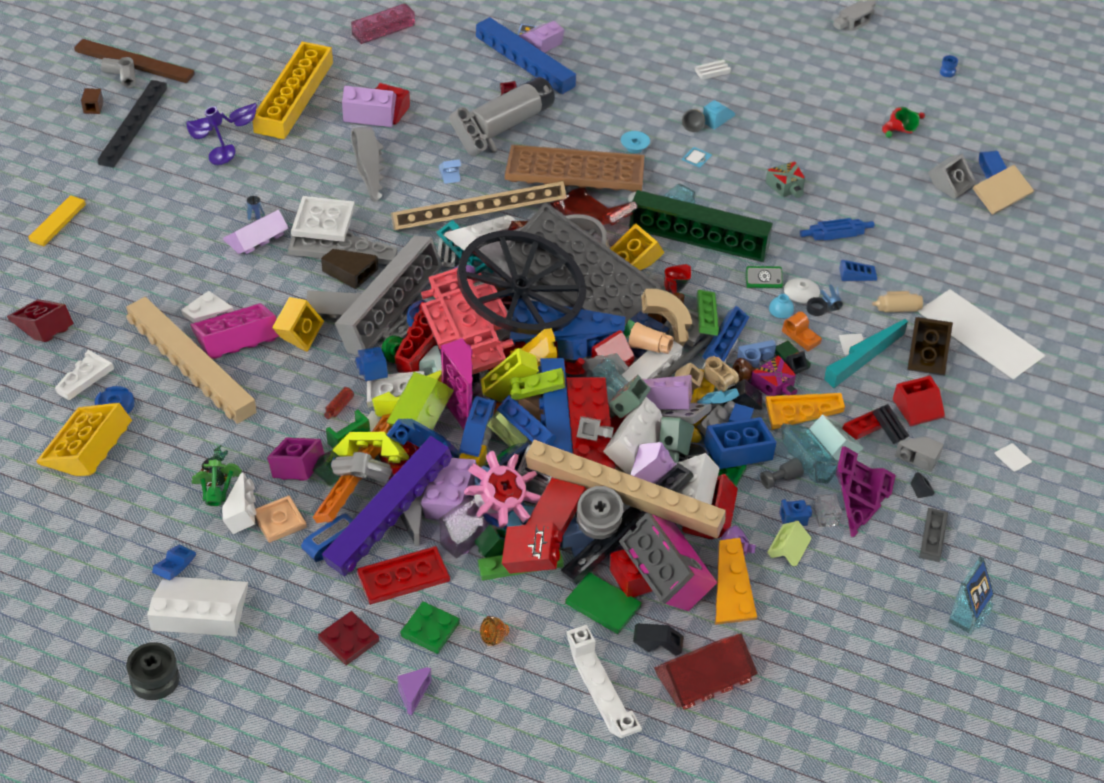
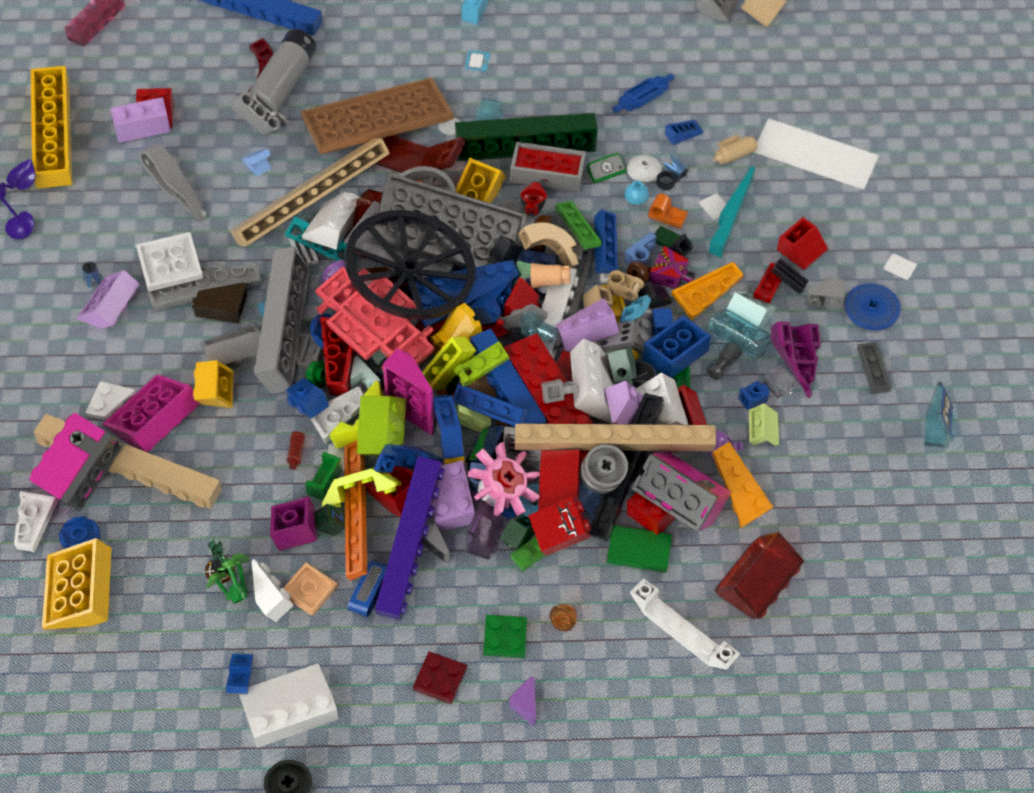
camera: 25 degrees left, 10 degrees up
light grey piece [331,452,392,482] -> none
red tile [357,546,450,605] -> none
sand green torso [608,375,651,418] -> none
medium azure piece [620,131,650,153] -> none
black slope [633,623,684,656] -> none
dark grey piece [682,109,705,132] -> none
sand green torso [765,161,805,198] -> none
dark brown slope [907,317,953,376] -> none
black slope [910,472,935,498] -> none
none -> piece [28,412,125,512]
none -> black panel [490,235,523,262]
none -> brick [510,142,586,192]
none -> blue piece [845,283,901,330]

